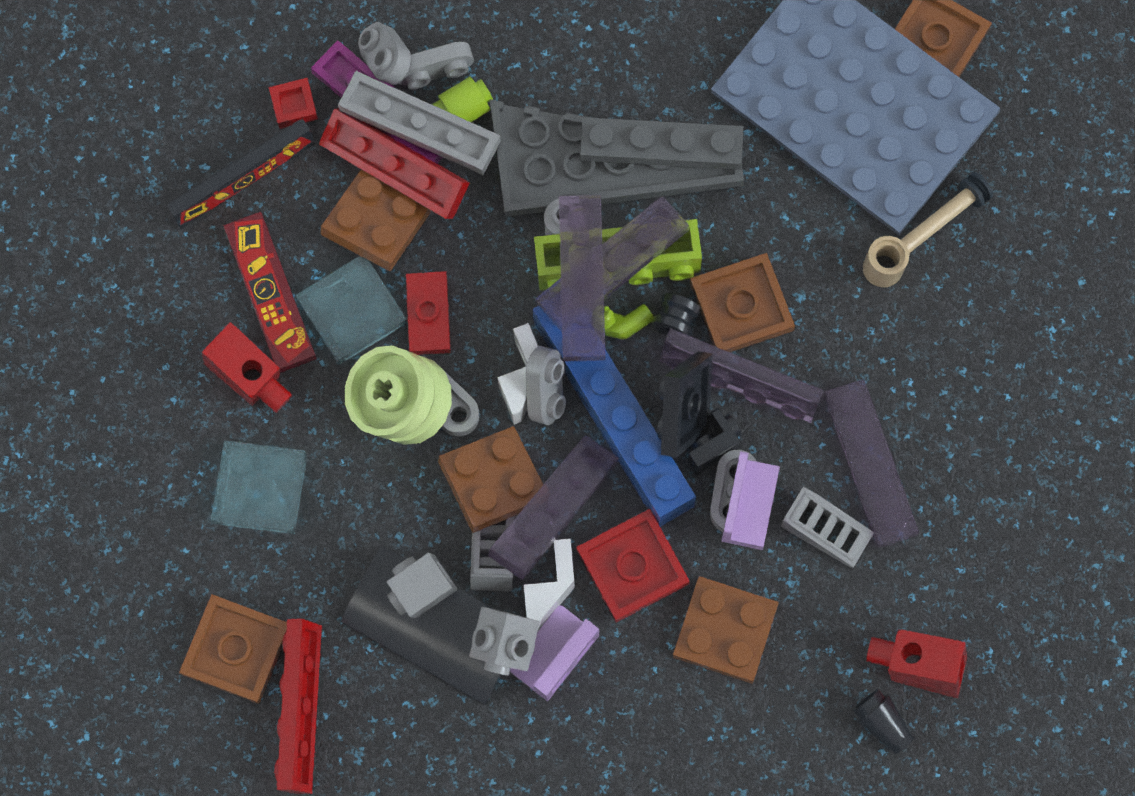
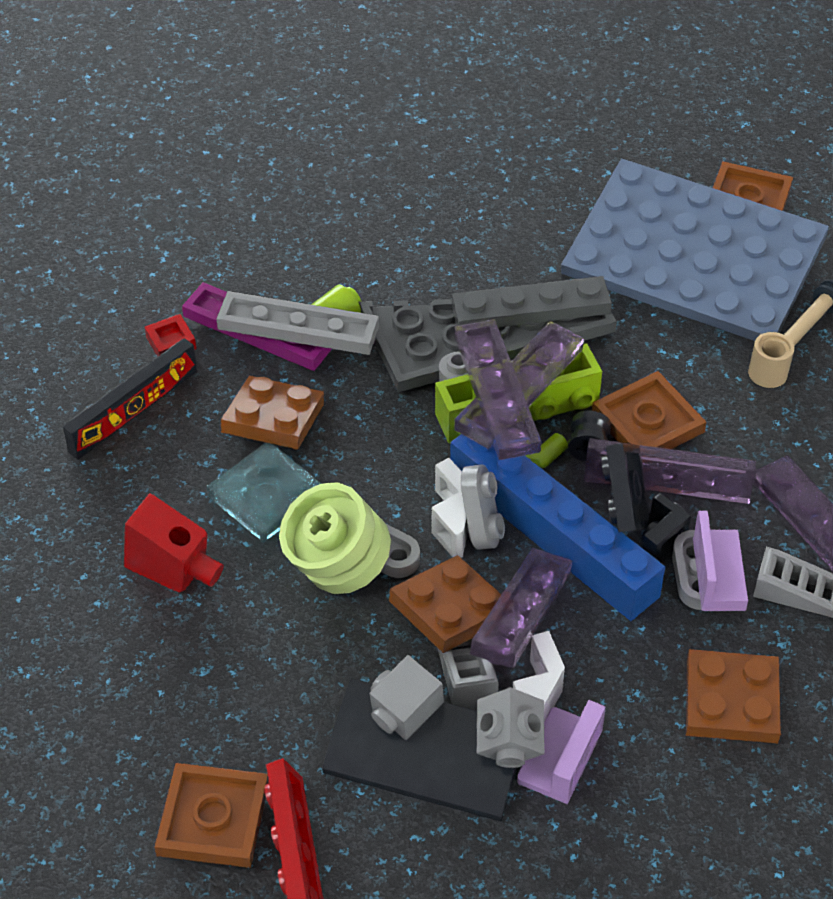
camera: 15 degrees left, 25 degrees down
clear light blue plate [211,440,307,534] -> none
tile [223,212,317,373] -> none
red plate [319,108,470,219] -> none
light grey plate [358,22,411,85] -> none
light grey plate [399,42,474,89] -> none
red plate [406,271,451,355] -> none
red plate [576,509,690,623] -> none

